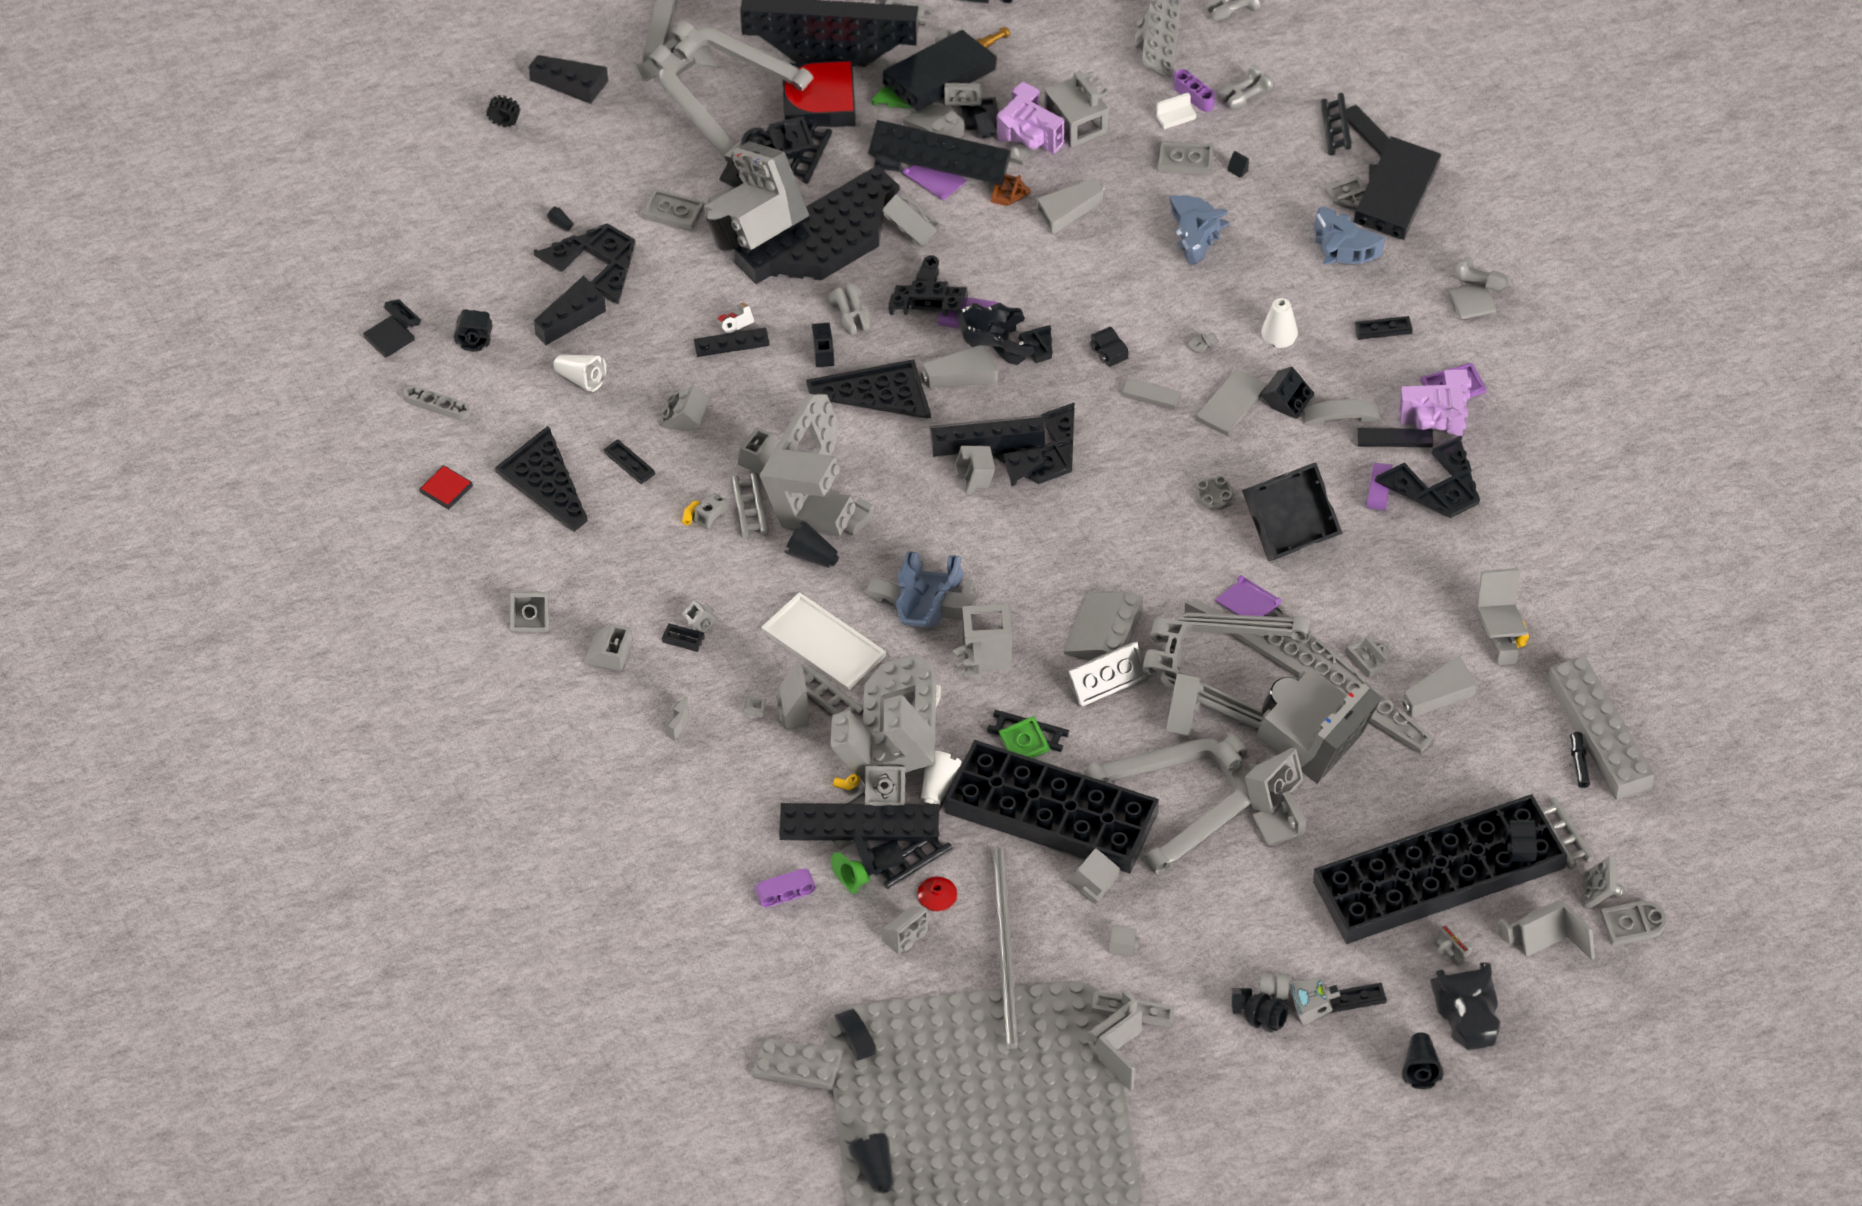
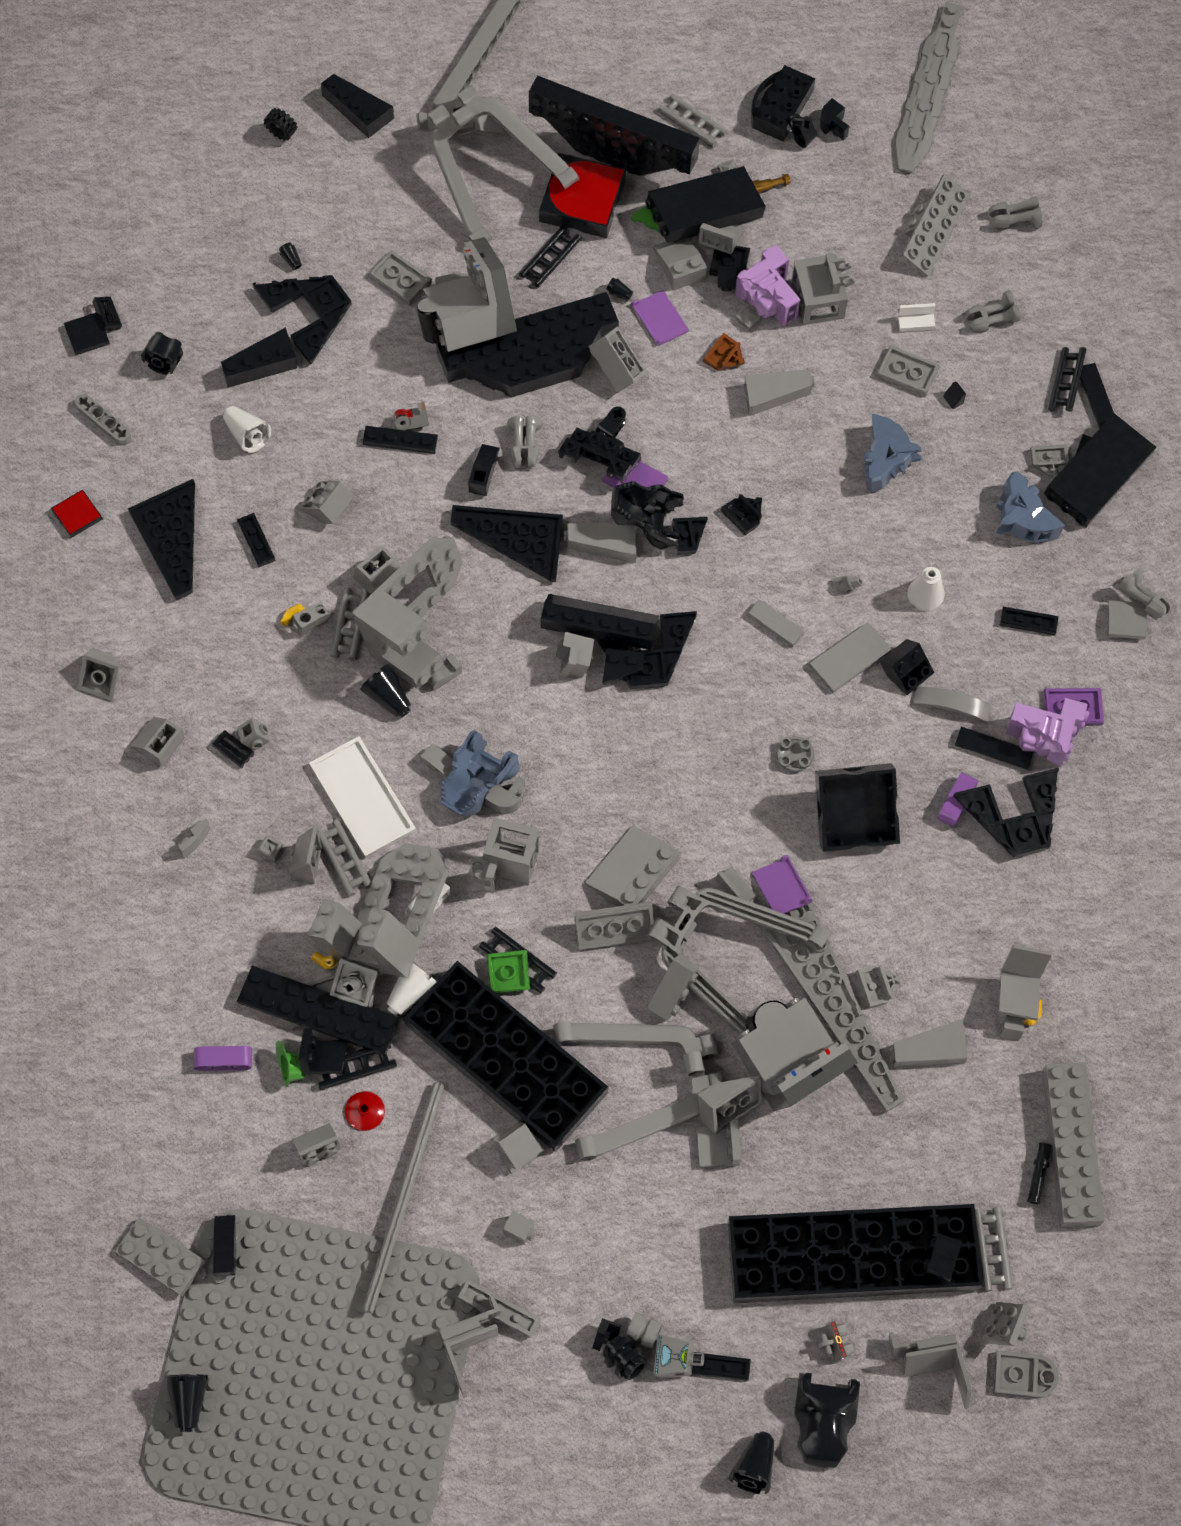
camera: 15 degrees right, 15 degrees up
black plate [719,116,815,188] -> none
black plate [868,120,1012,186] -> none
black brick [1090,326,1129,367] -> none
medium lavender beam [1174,69,1215,112] -> none
none -> black slope [721,494,762,536]

